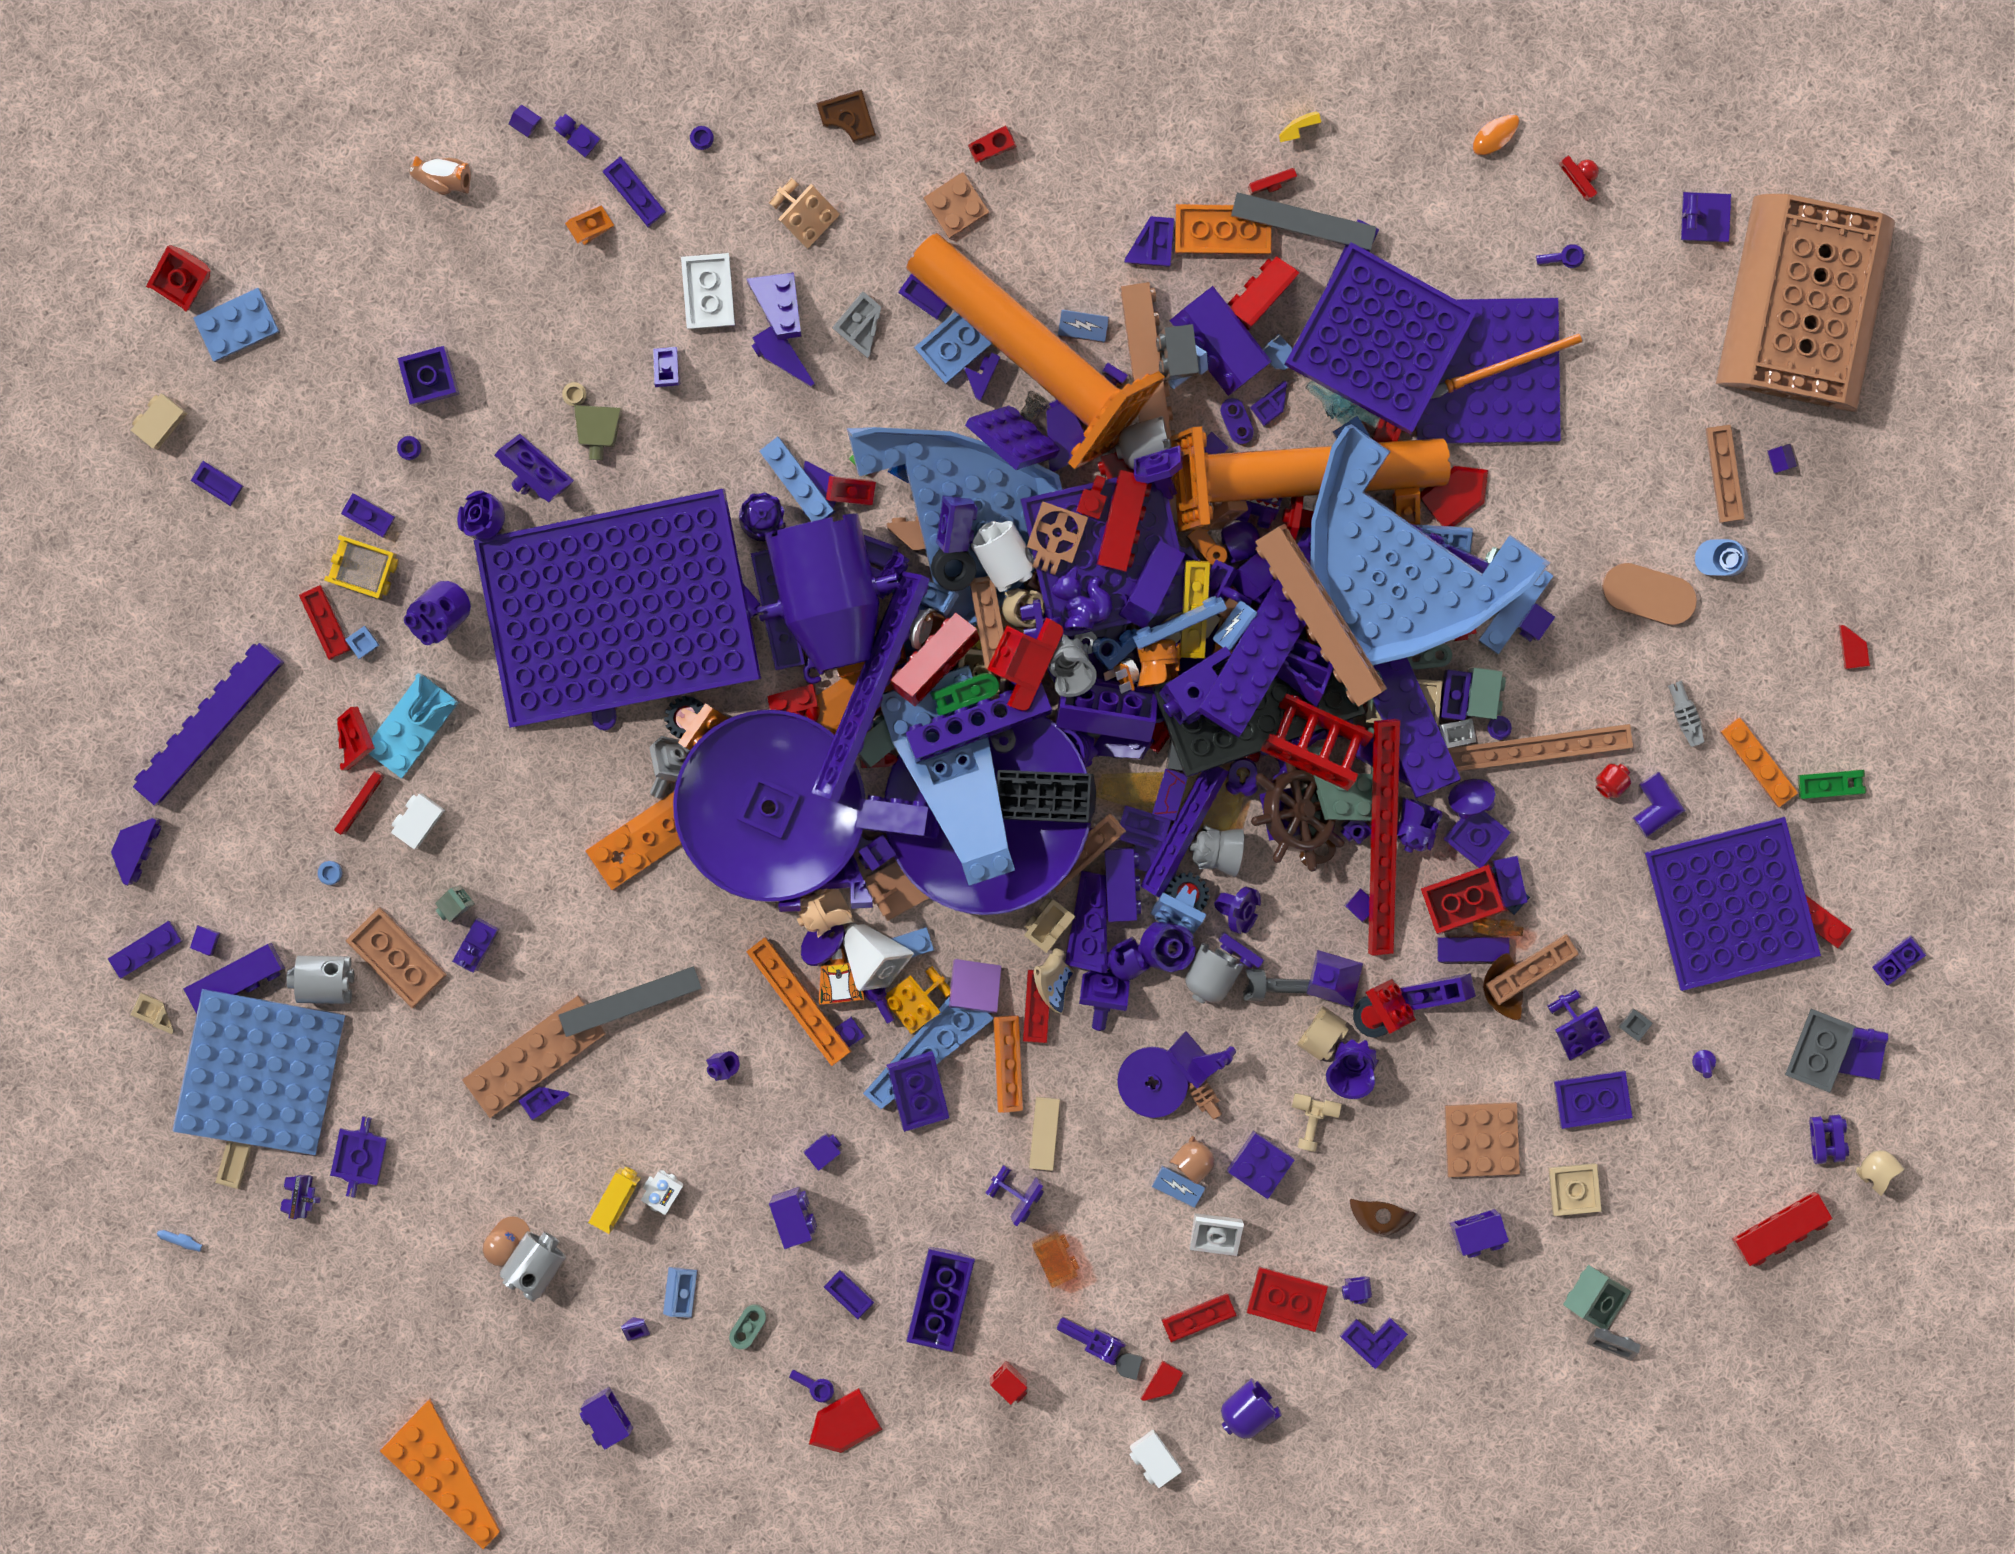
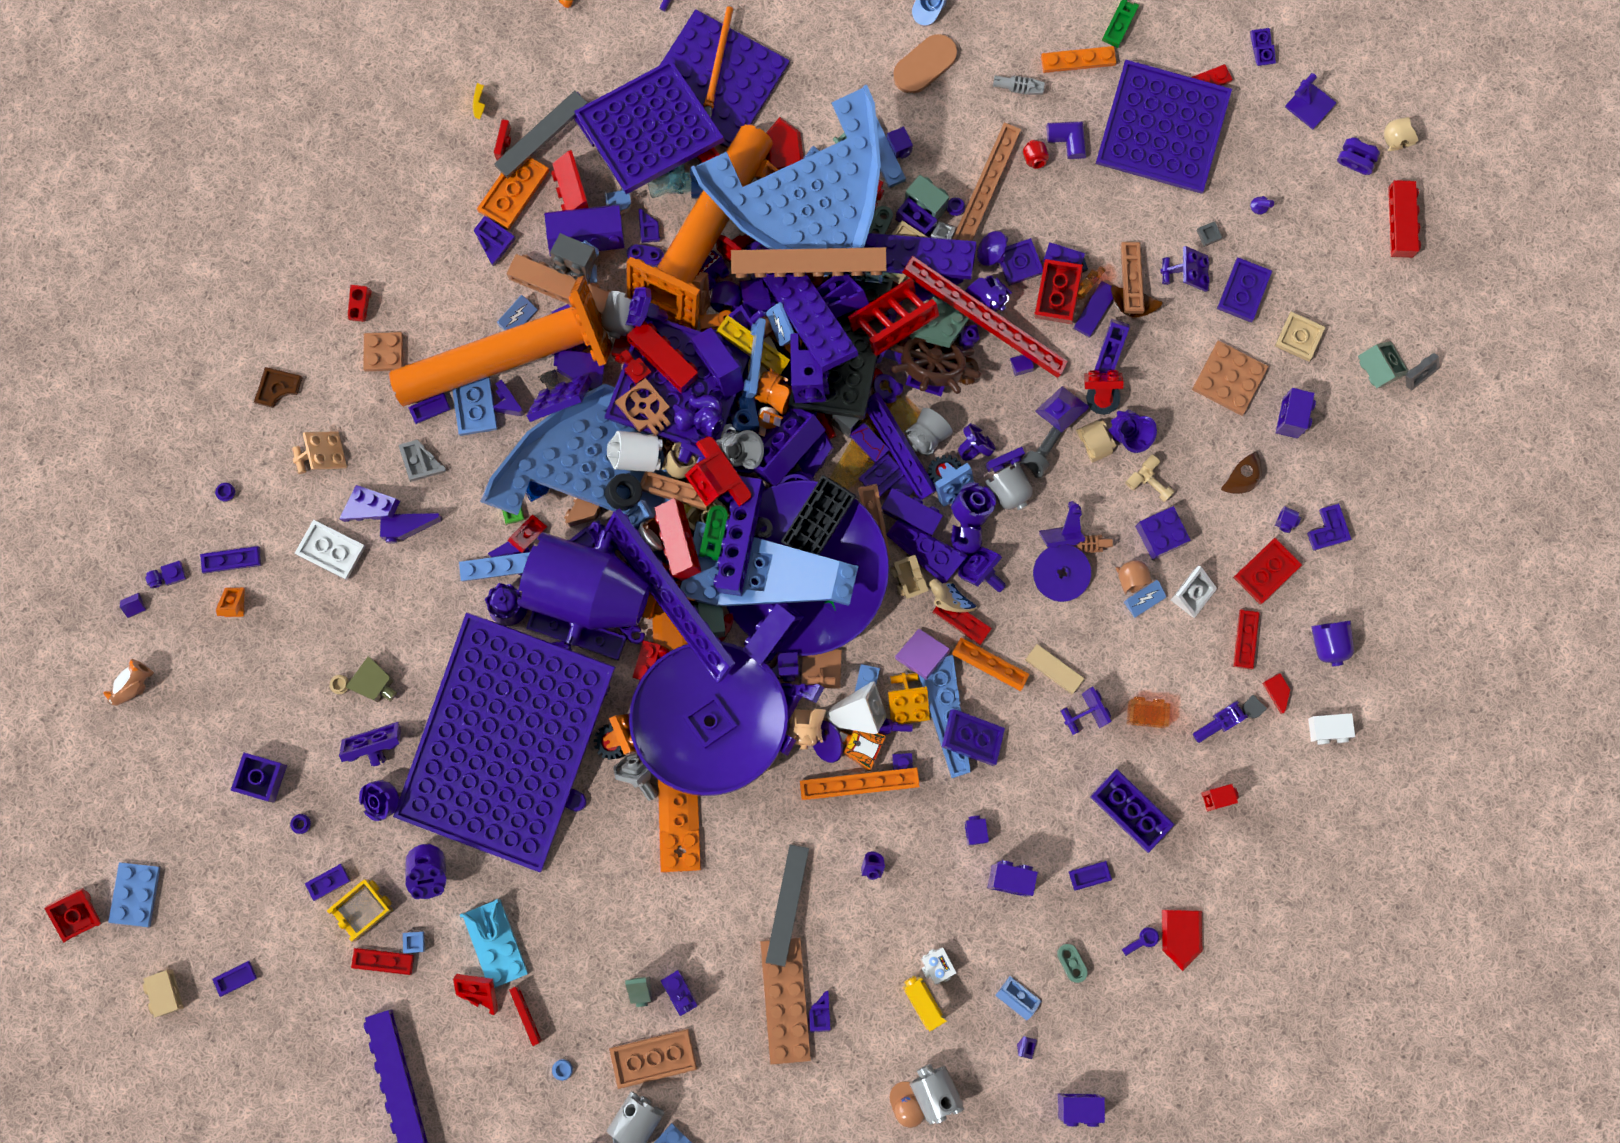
camera: 60 degrees left, 10 degrees down
white brick [391,793,445,849] -> none
slope [653,347,681,388] -> none
dark purple slope [936,496,978,553] -> none
dark grey plate [1785,1008,1856,1093] -> none

